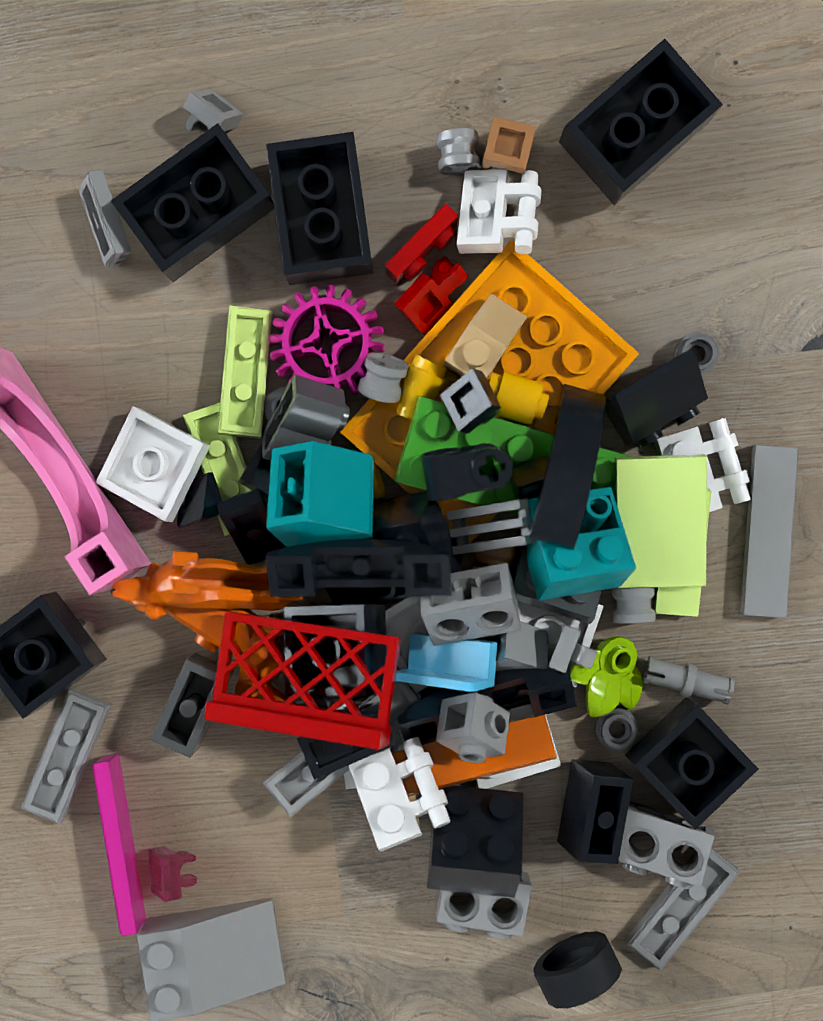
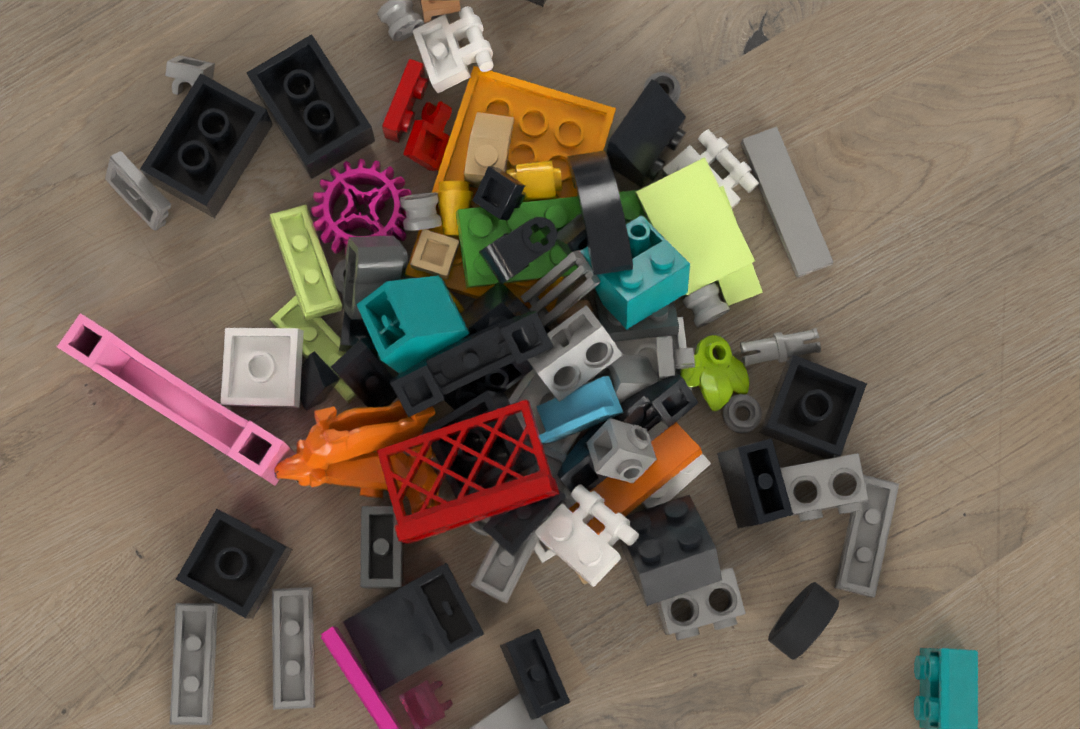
camera: 30 degrees left, 10 degrees down
none -> black slope [343,563,485,692]
none -> tan plate [410,229,460,280]
none -> black plate [500,628,571,720]

